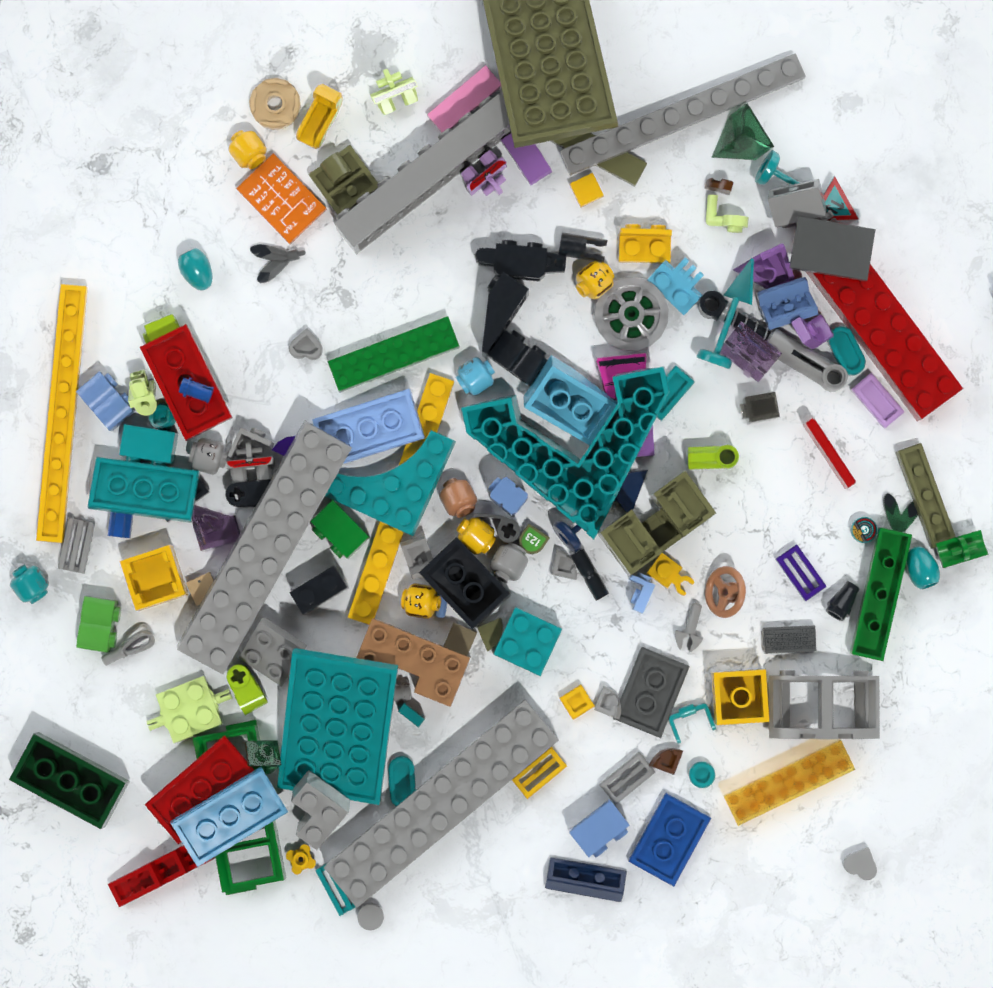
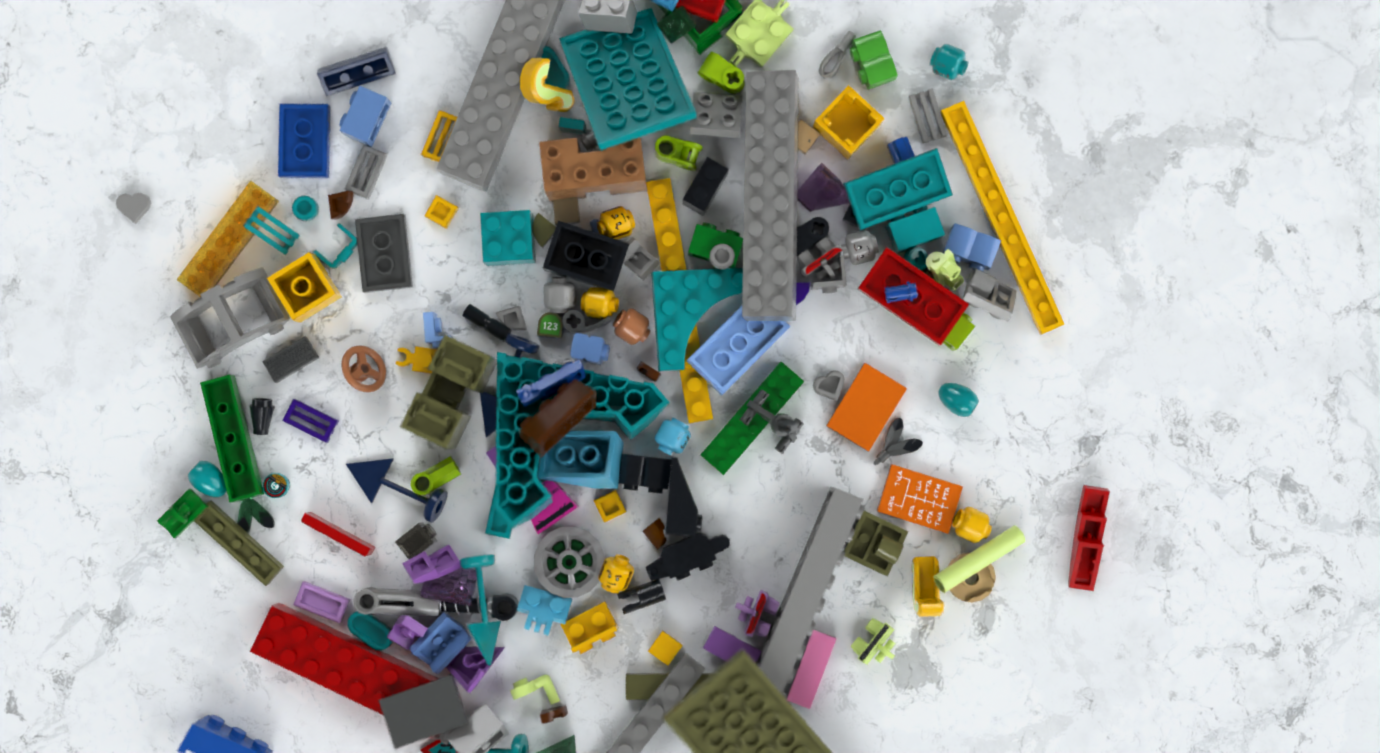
camera: 145 degrees right, 0 degrees up
light grey tile [594,686,621,720] -> none
light grey bar [675,603,703,652] -> none
none -> teal tile [243,206,300,255]
none -> dark blue piece [346,458,448,523]
none -> medium lavender slope [402,545,461,584]
none -> blue hinge [516,359,585,407]
none -> reddish brown slope [519,379,596,458]
none -> yellow animal [520,58,575,112]
none -> yellow tile [593,490,627,523]
none -> reddish brown tile [637,361,661,382]
none -> reddish brown tile [643,518,666,550]
none -> lime piece [654,135,703,171]
none -> light grey tile [710,244,735,270]
none -> dark grey axle [739,389,804,454]
none -> orange tile [826,363,907,452]
none -> yellowish green piece [933,525,1025,593]
none -> light grey plate [963,269,1017,321]
none -> red slope [1068,485,1110,591]

